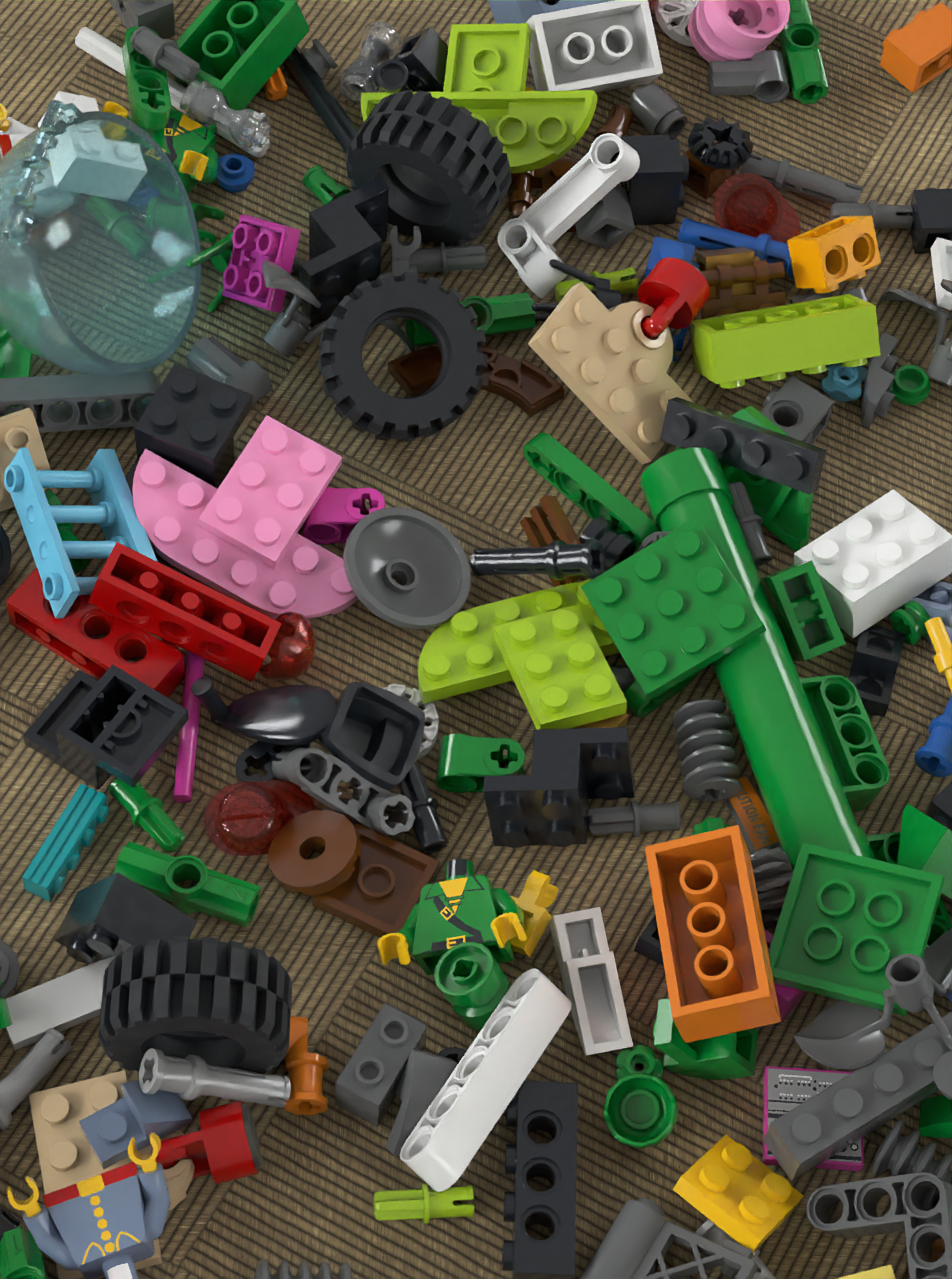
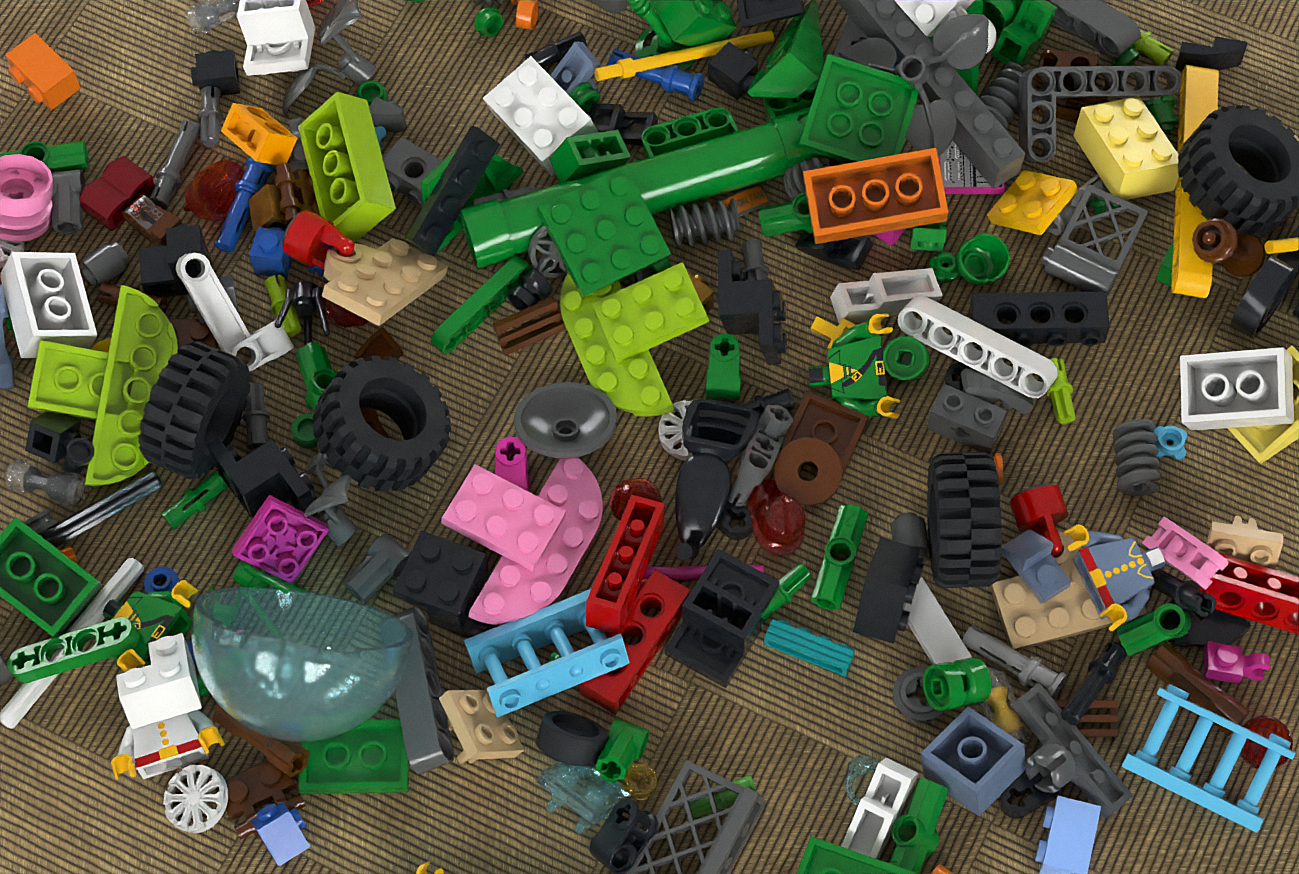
camera: 85 degrees left, 5 degrees up
dark grey axle [130,26,200,83] -> none
light grey pin [139,1048,291,1108] -> none
clear piece [180,80,272,152] -> none
dark grey plate [389,225,421,276] -> none
black pin [471,539,605,580] -> none
black gear [688,117,754,170] -> none
none -> dark red brick [79,156,155,231]

